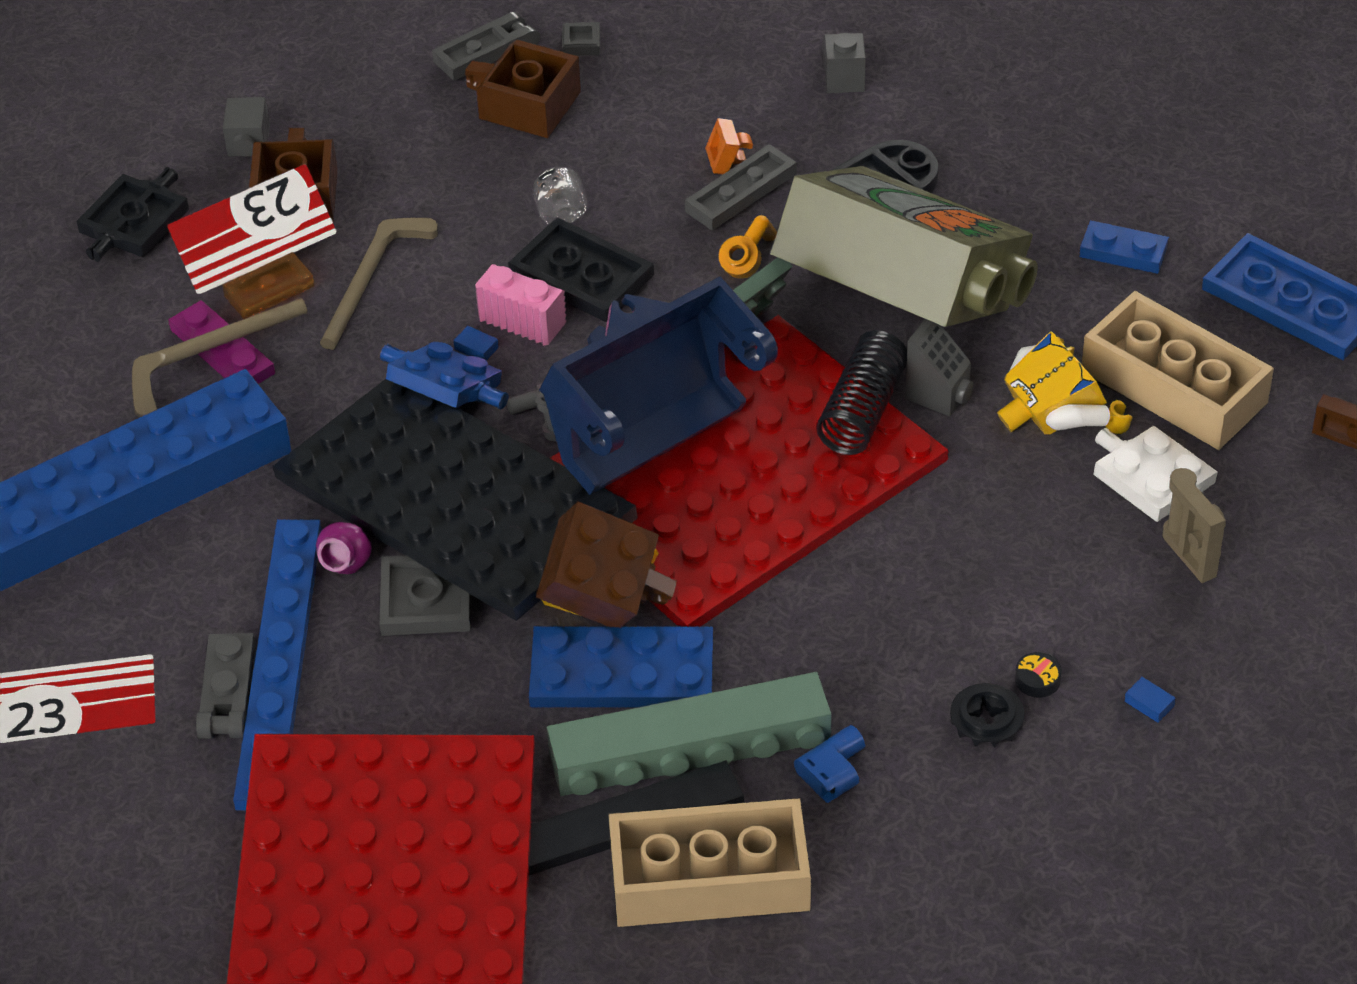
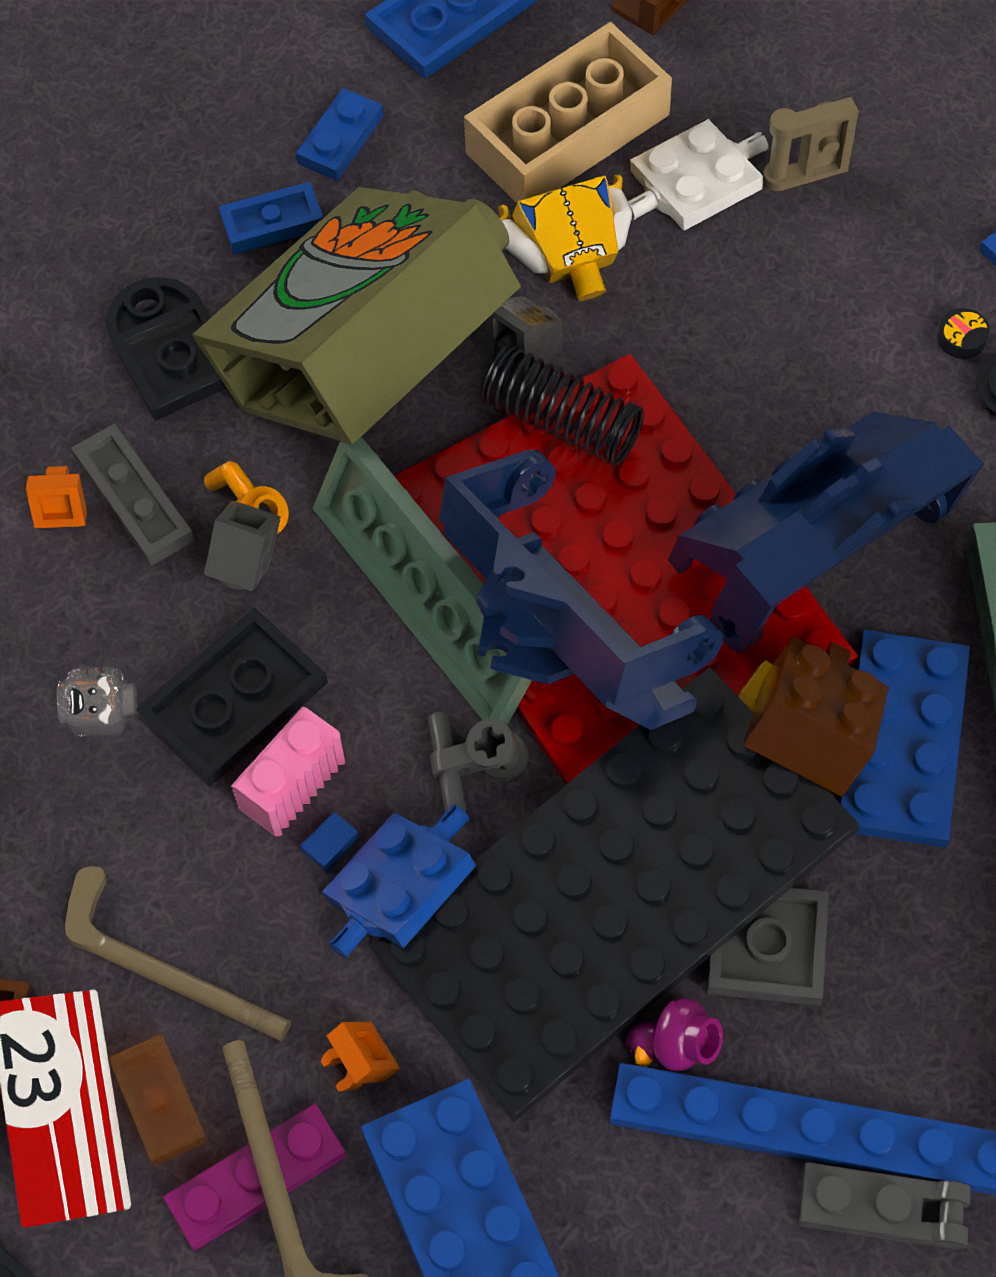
camera: 80 degrees left, 15 degrees up
none -> dark grey brick [204,500,281,591]
none -> blue plate [218,182,323,255]
none -> orange tile [320,1022,401,1092]
none -> dark blue piece [668,411,984,652]

